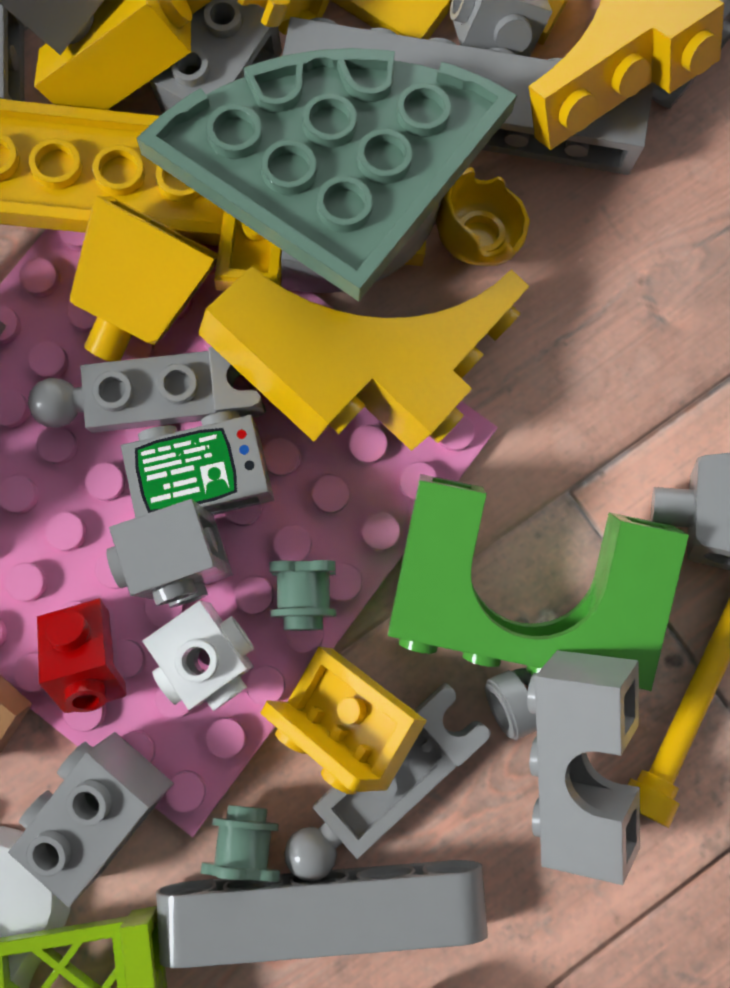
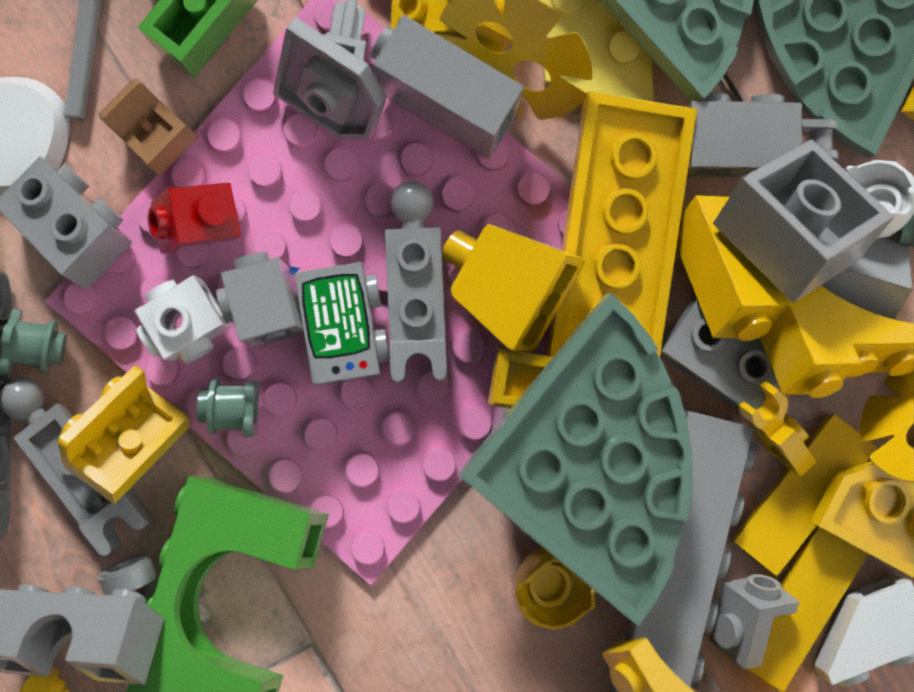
camera: 85 degrees right, 5 degrees up
yellow arch [198,265,530,451] -> none

